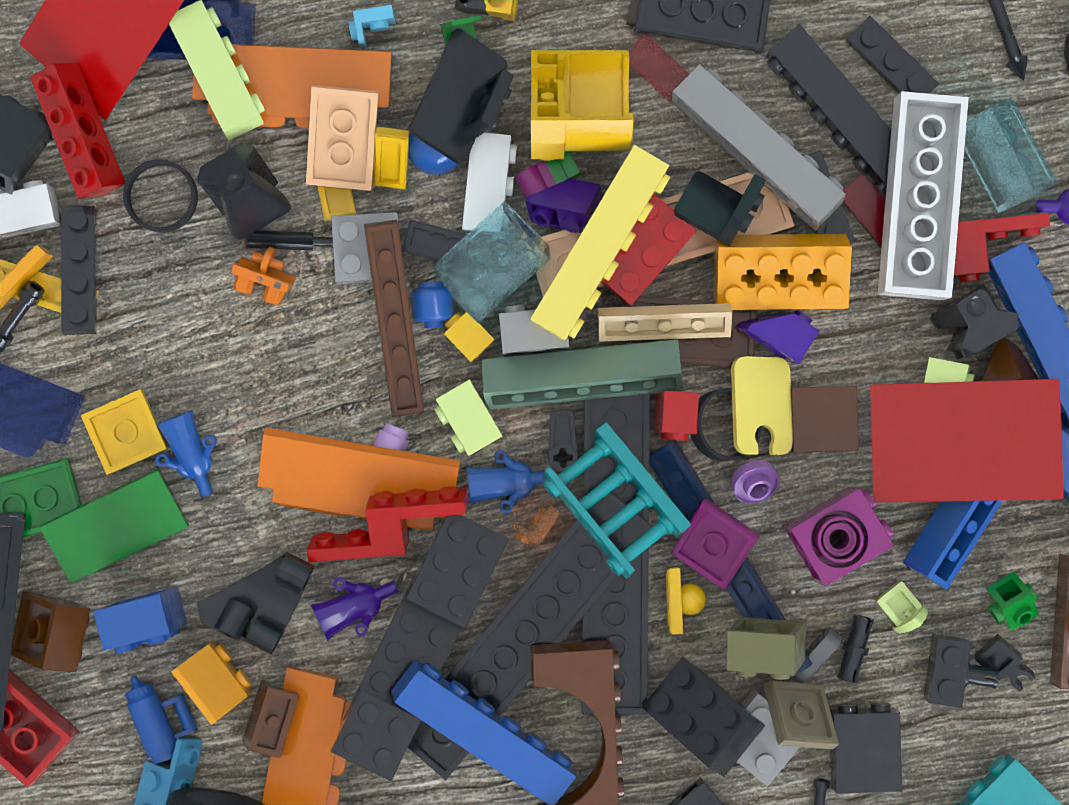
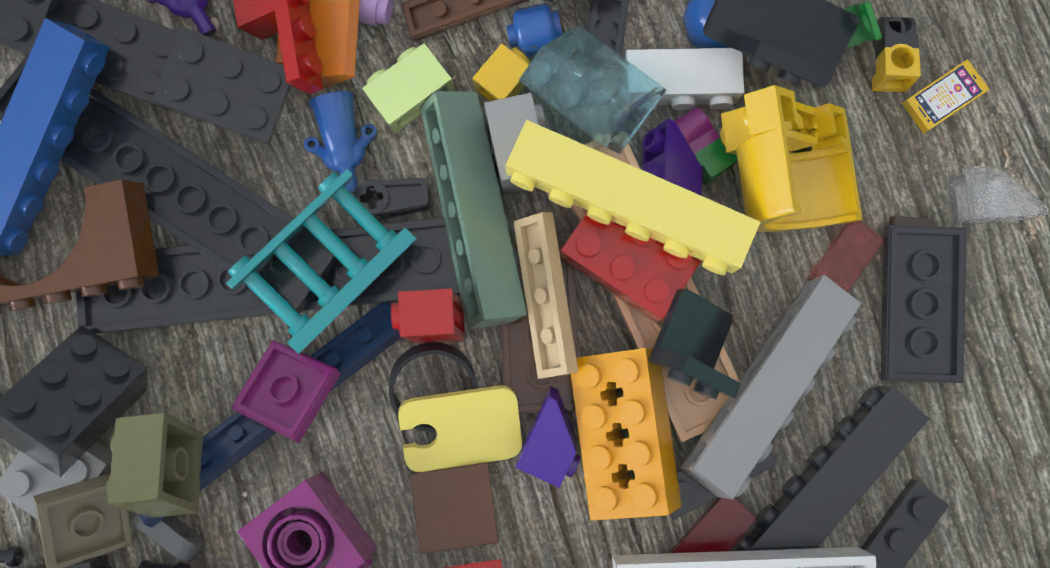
camera: 80 degrees right, 5 degrees down
clear orange bracket [512,504,563,547] -> none
yellow tile [665,566,707,635] -> none
medium lavender plate [730,460,780,504] -> none

